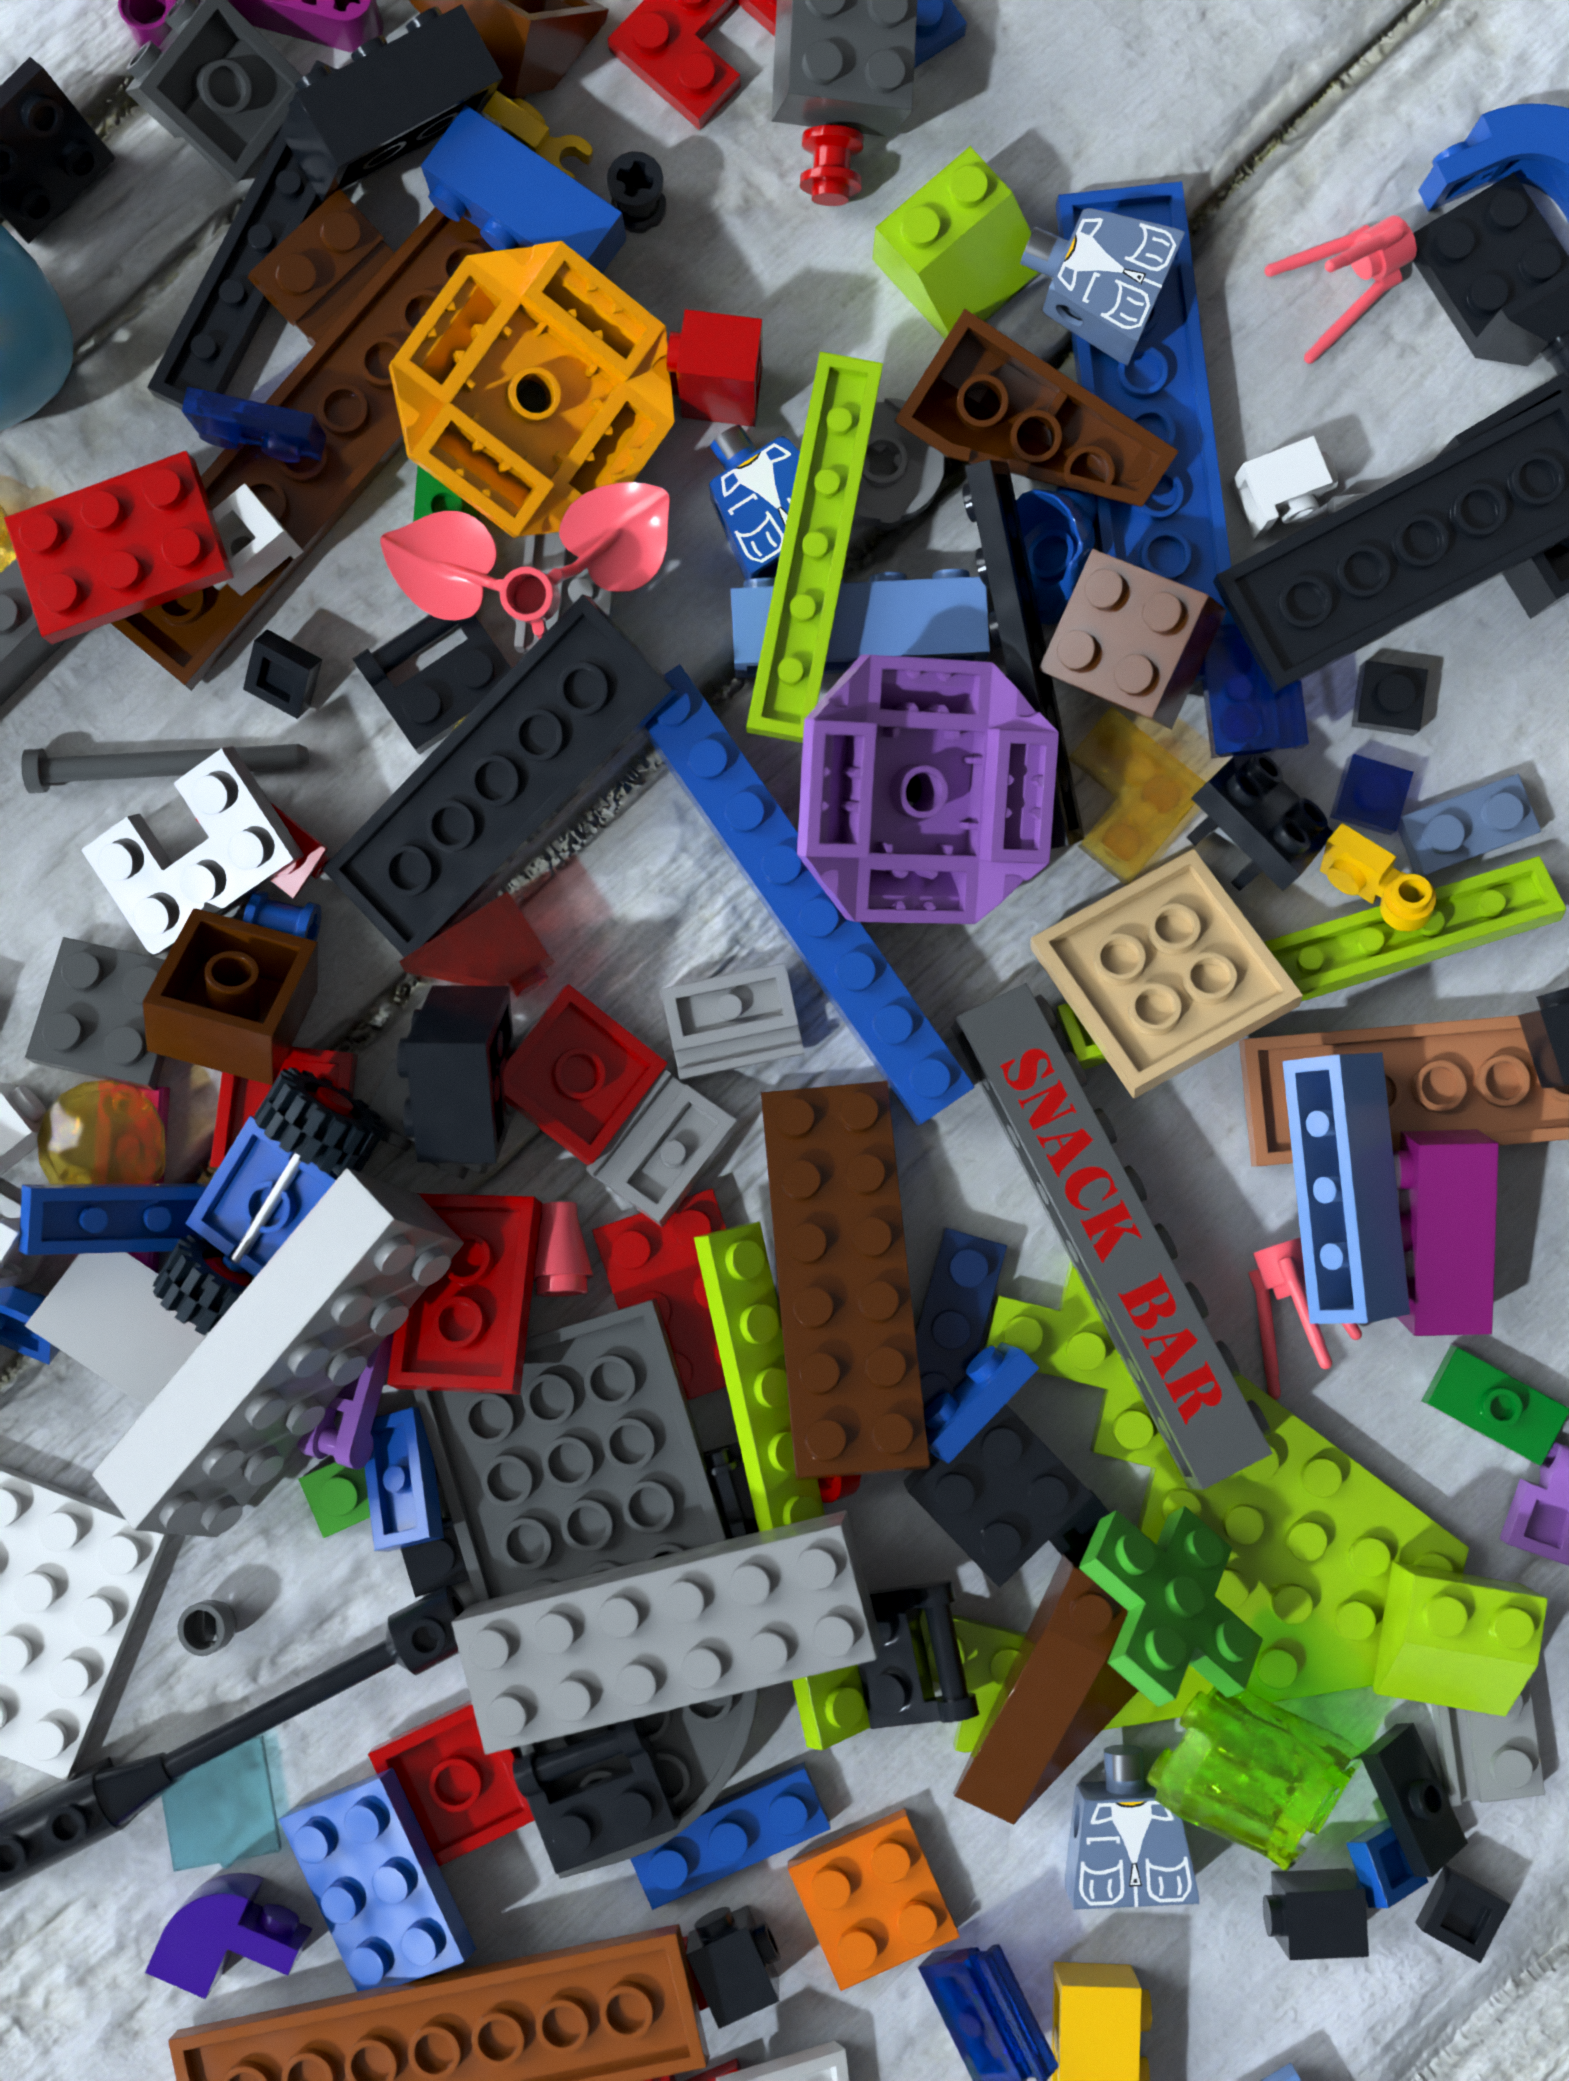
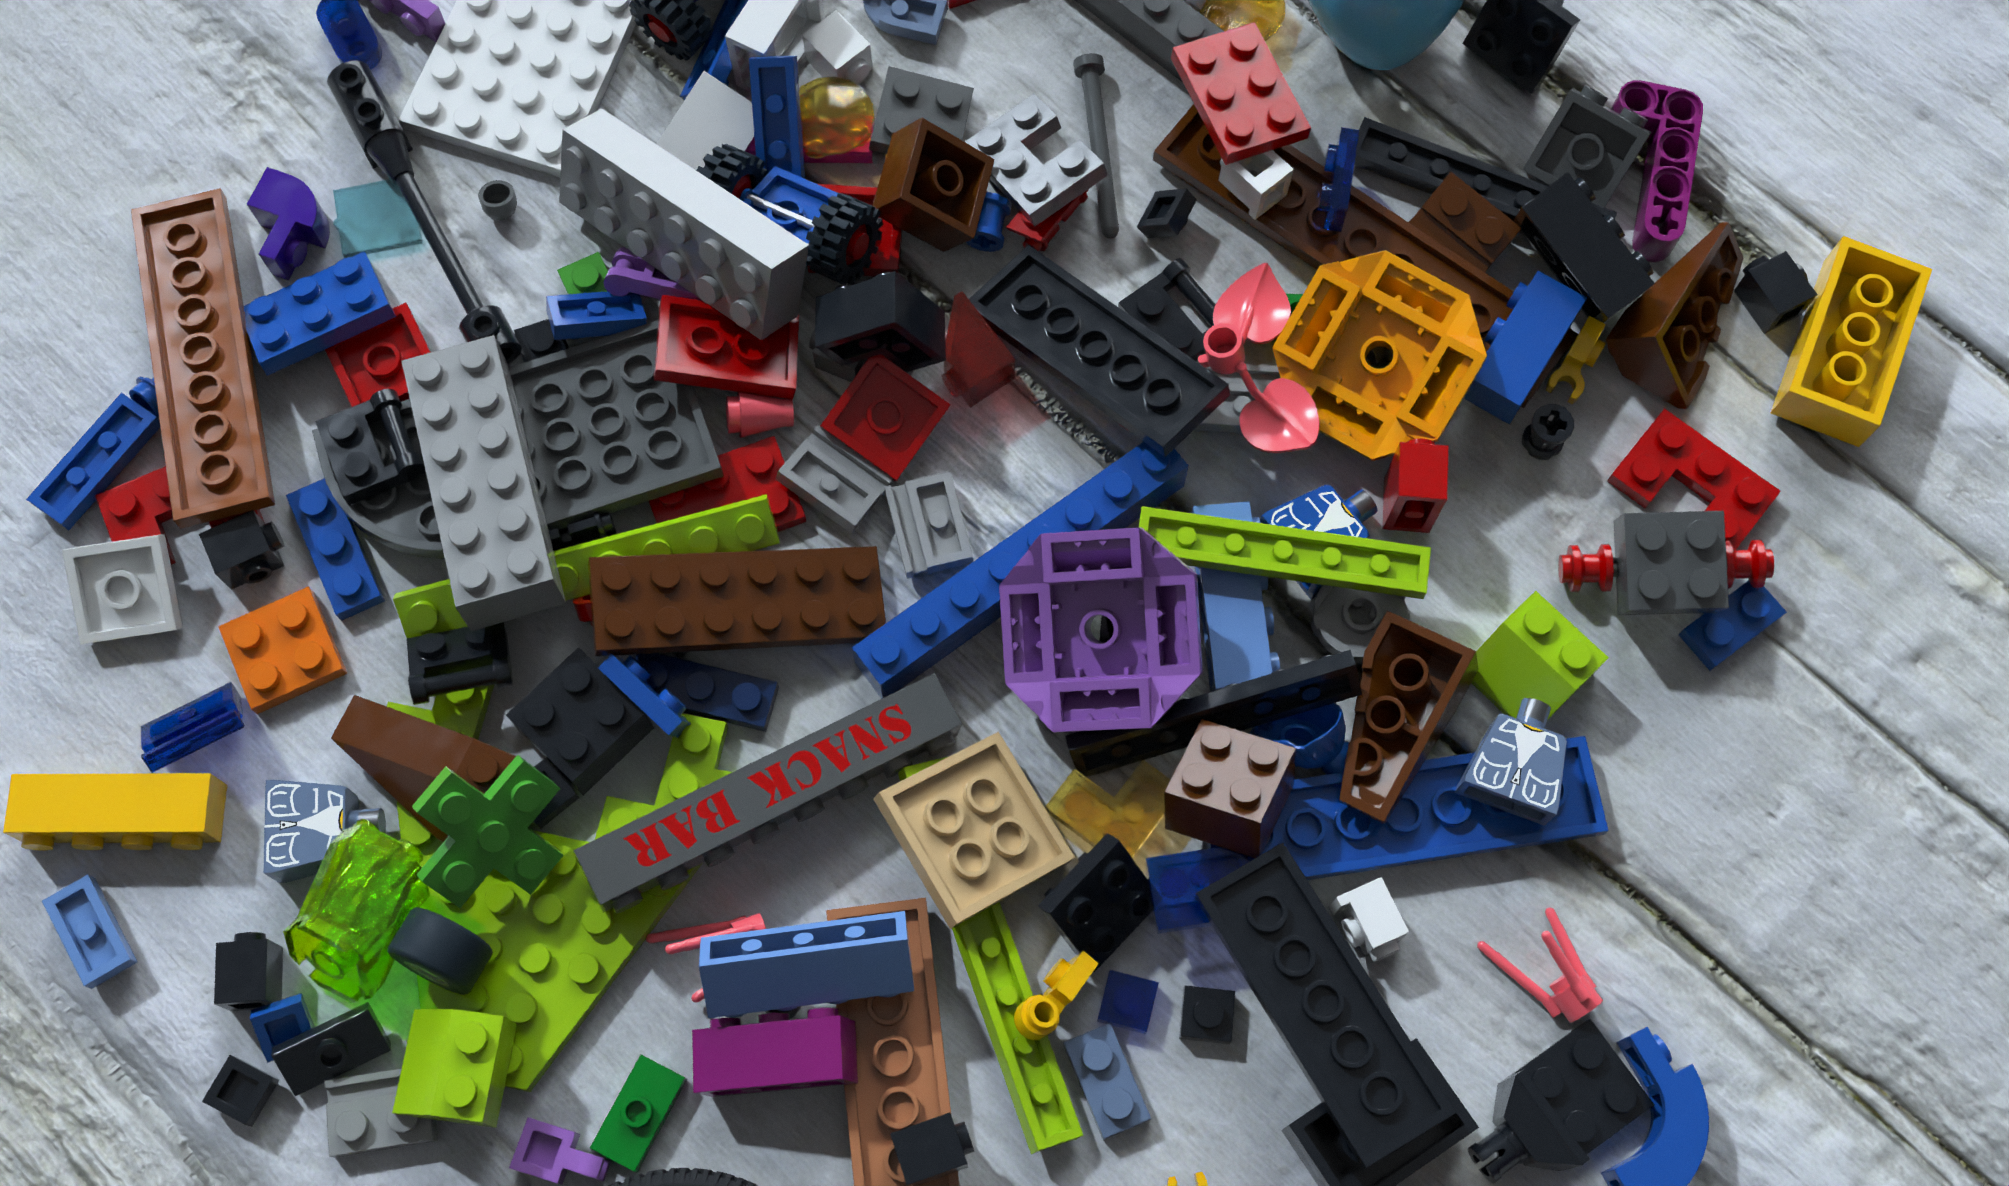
camera: 90 degrees right, 15 degrees down
none -> black wheel [387,907,493,995]

